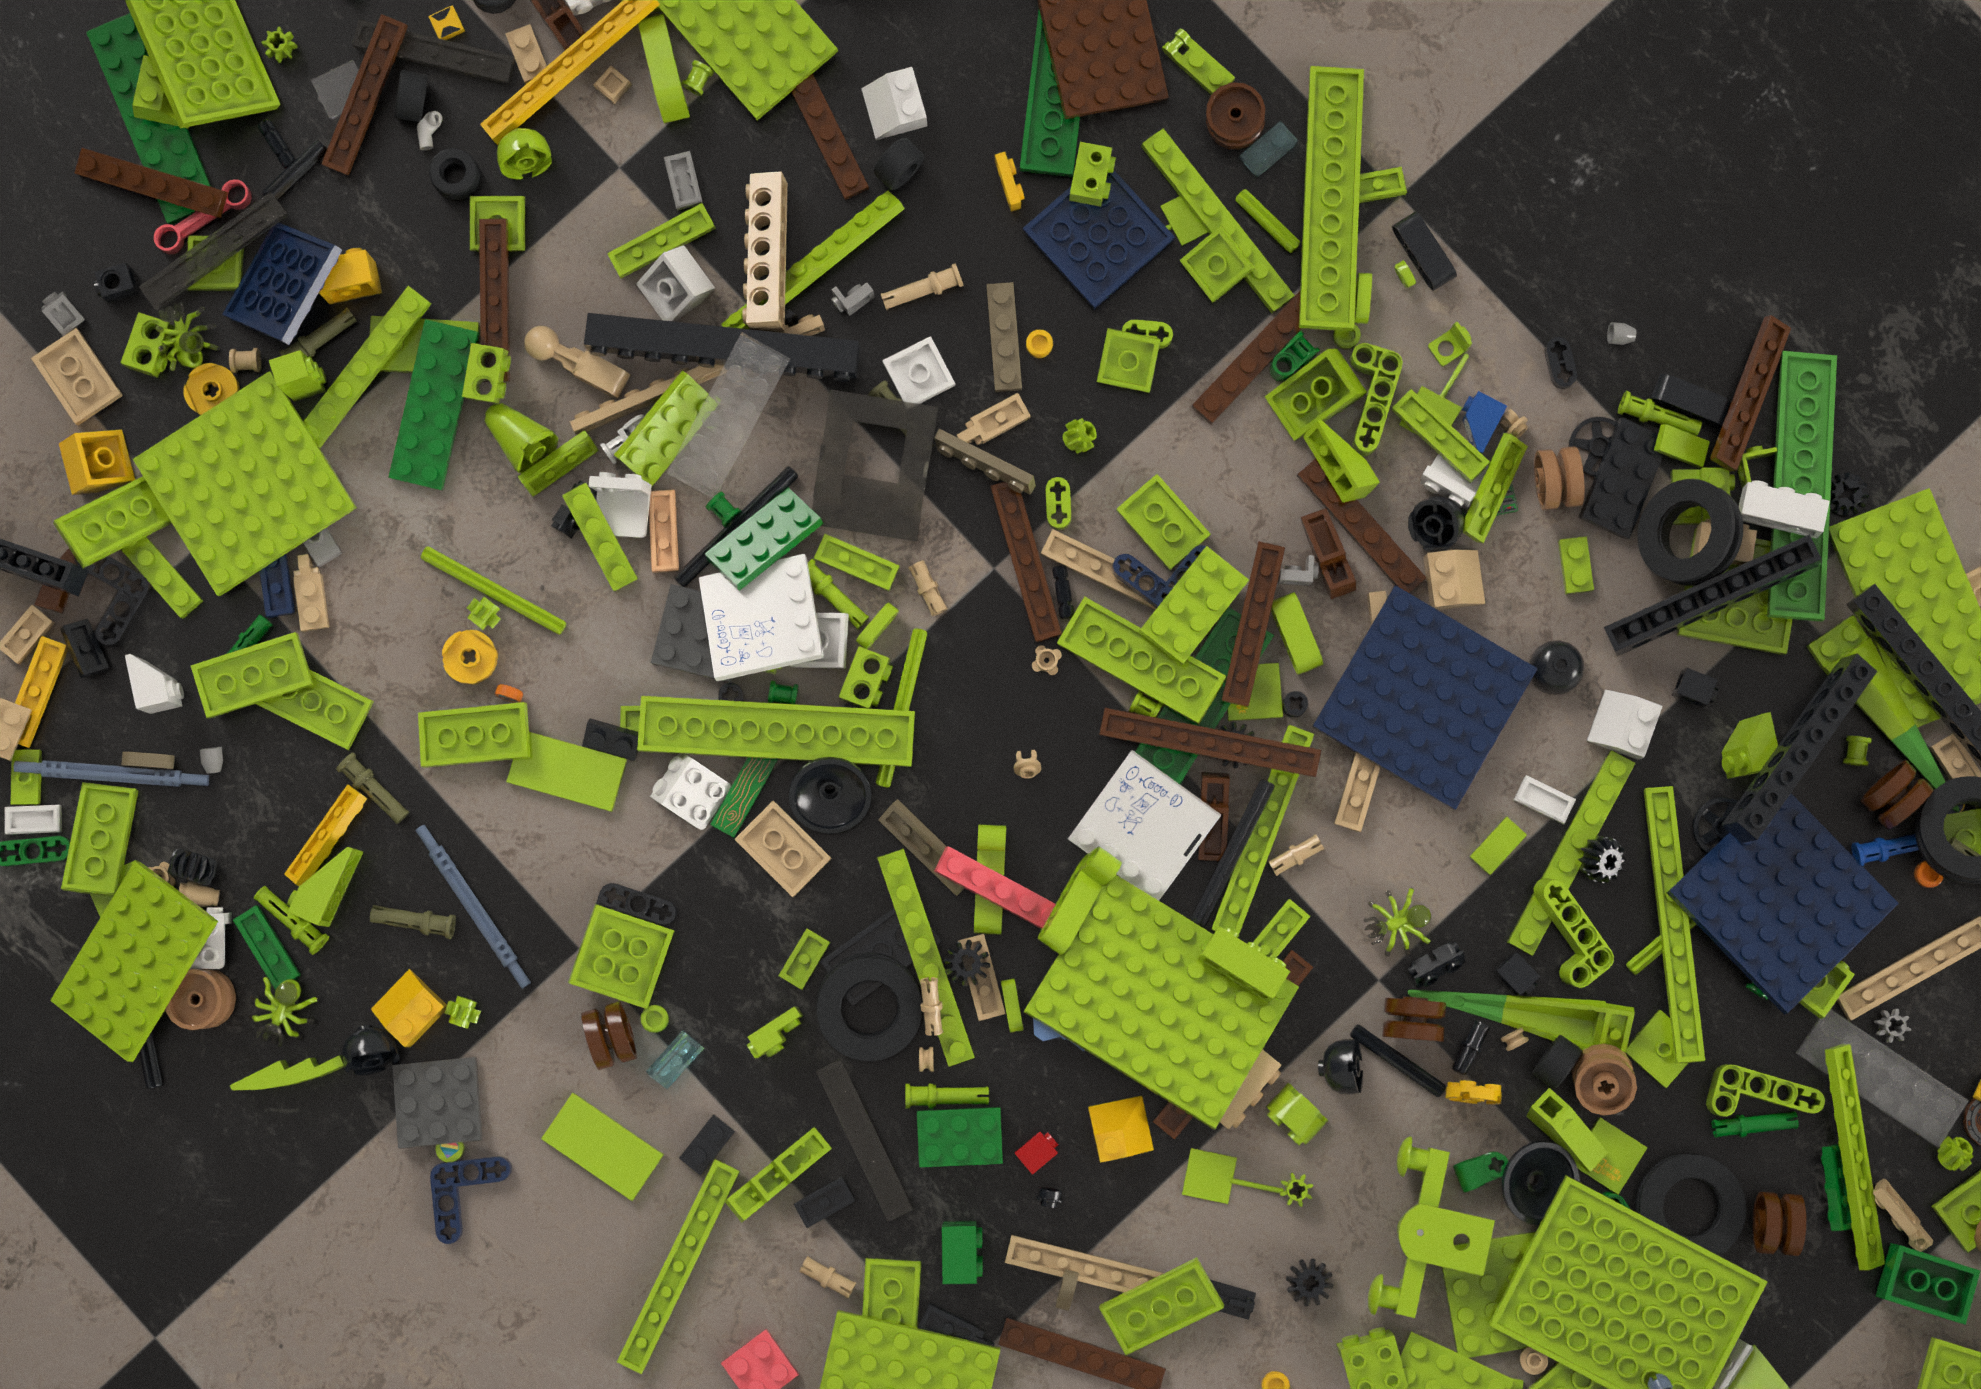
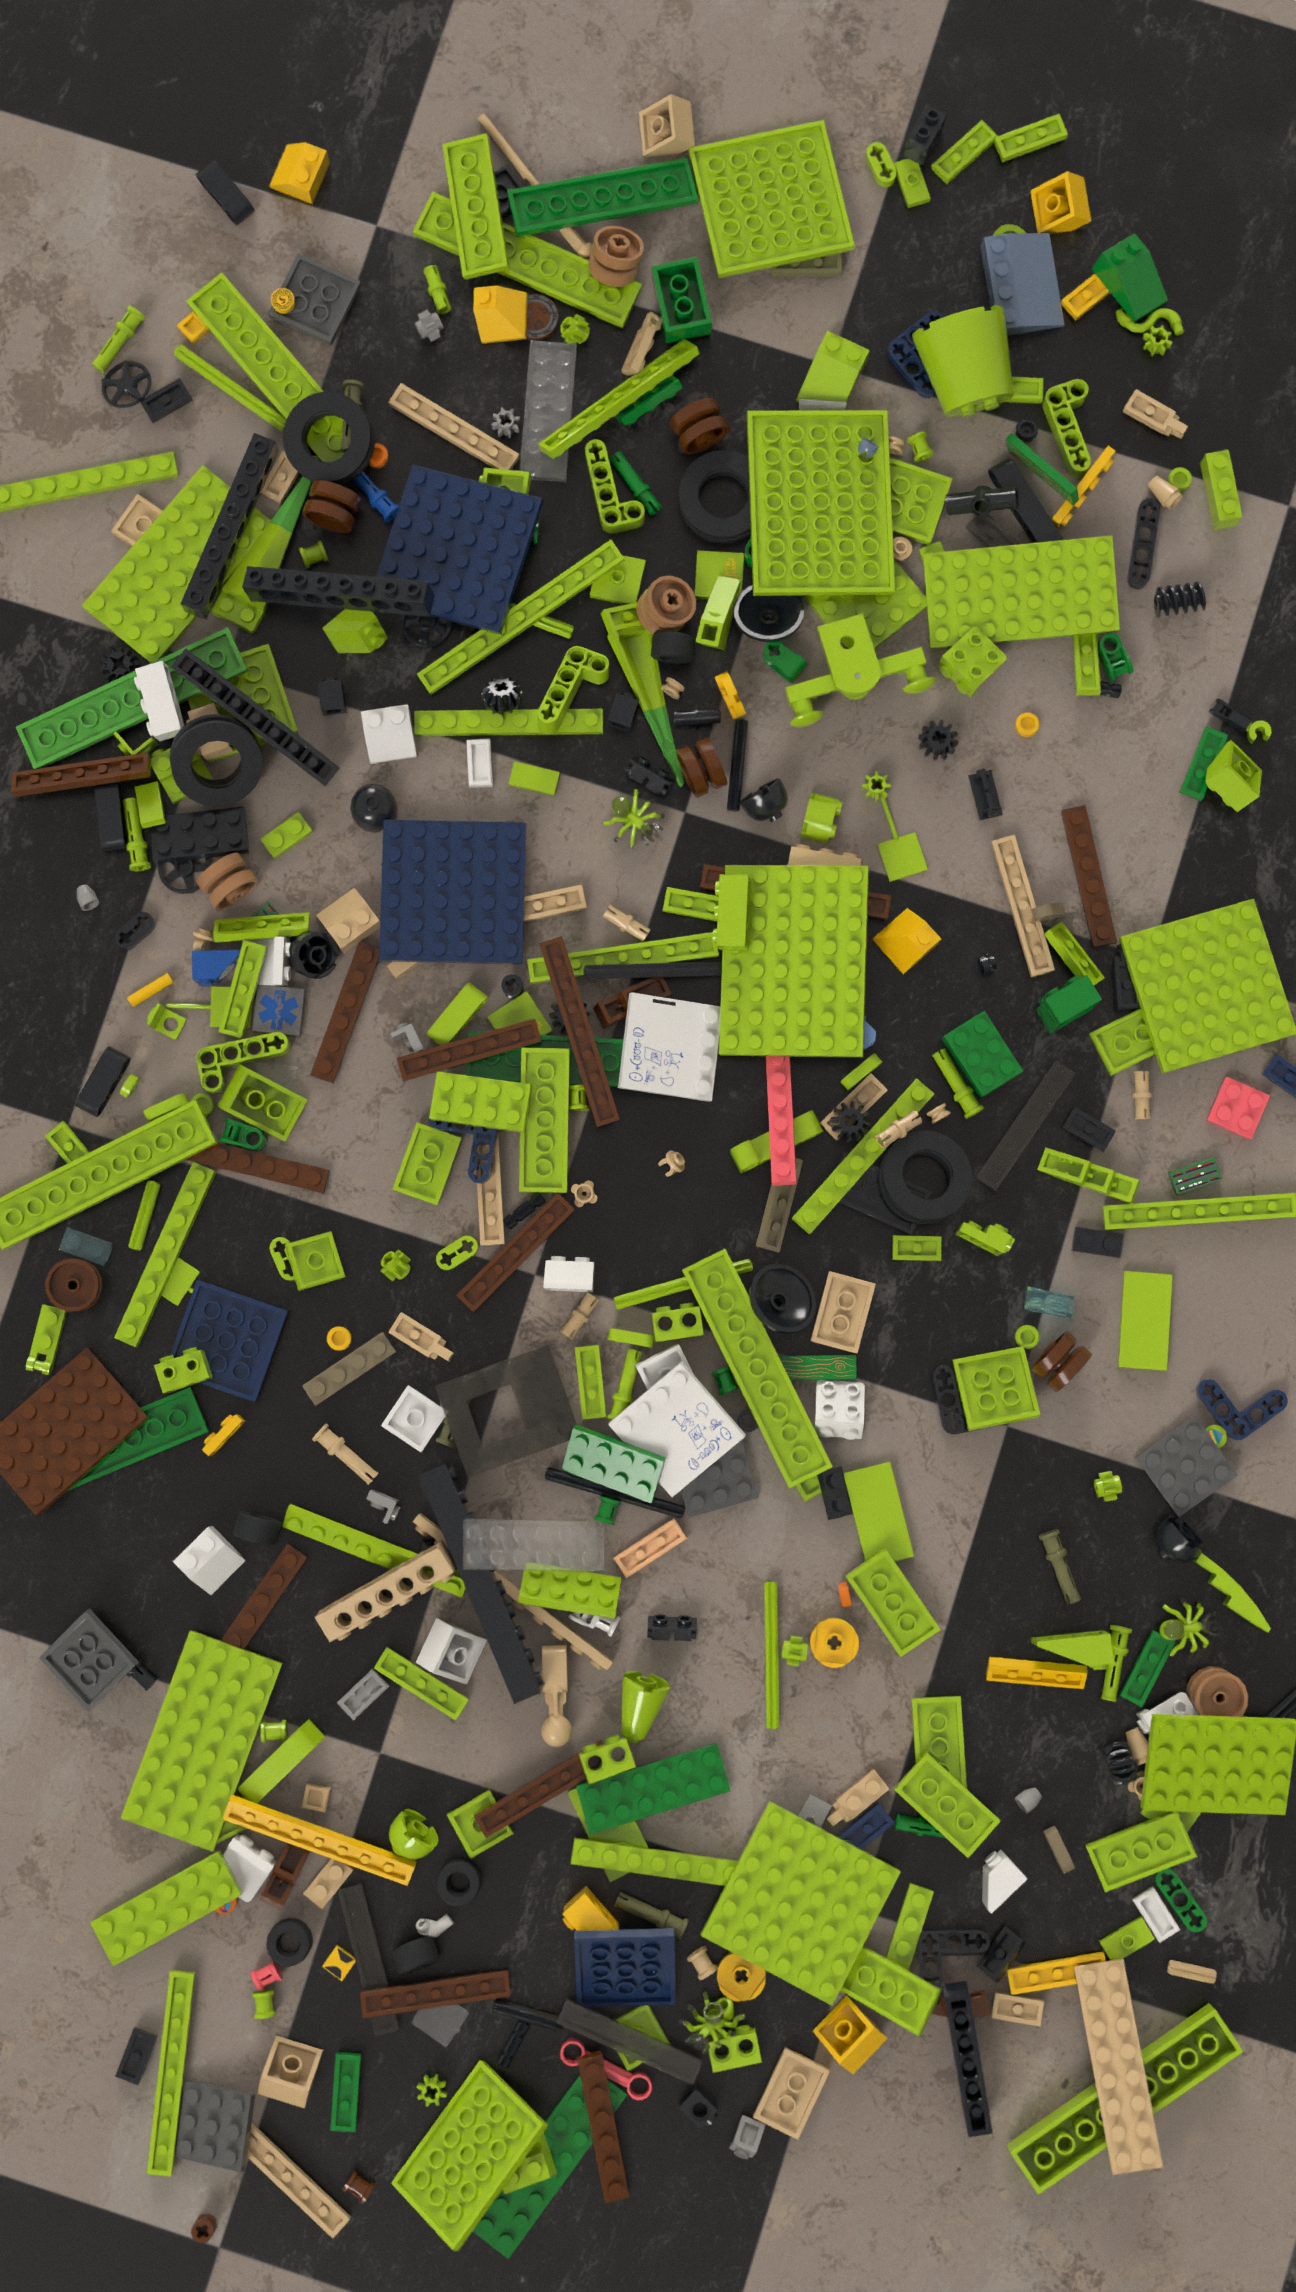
camera: 120 degrees left, 0 degrees up
sand blue axle [14,760,209,787] -> none
lime brick [269,350,327,402] -> none
olive pin [336,753,409,824] -> none
yellow slope [371,969,447,1047] -> none
sand blue axle [415,825,531,989] -> none
lime tile [518,430,599,497] -> none
lime plate [562,482,638,591] -> none
white bracket [589,472,652,538] -> none
dark tan plate [934,429,1036,495] -> none
red brick [1015,1131,1058,1175] -> none
lime beam [1038,846,1122,955] -> none
lime tile [1099,1257,1224,1355] -> none
lime tile [1180,226,1255,302] -> none
reddish brown slope [1301,508,1356,599] -> none
lime slope [1303,420,1380,503] -> none
none -> yellow piece [127,972,174,1007]
none -> flat silver tile [252,984,306,1037]
none -> white slope [543,1256,595,1292]
none -> lime plate [1044,922,1105,986]
none -> tile [1168,1157,1222,1195]

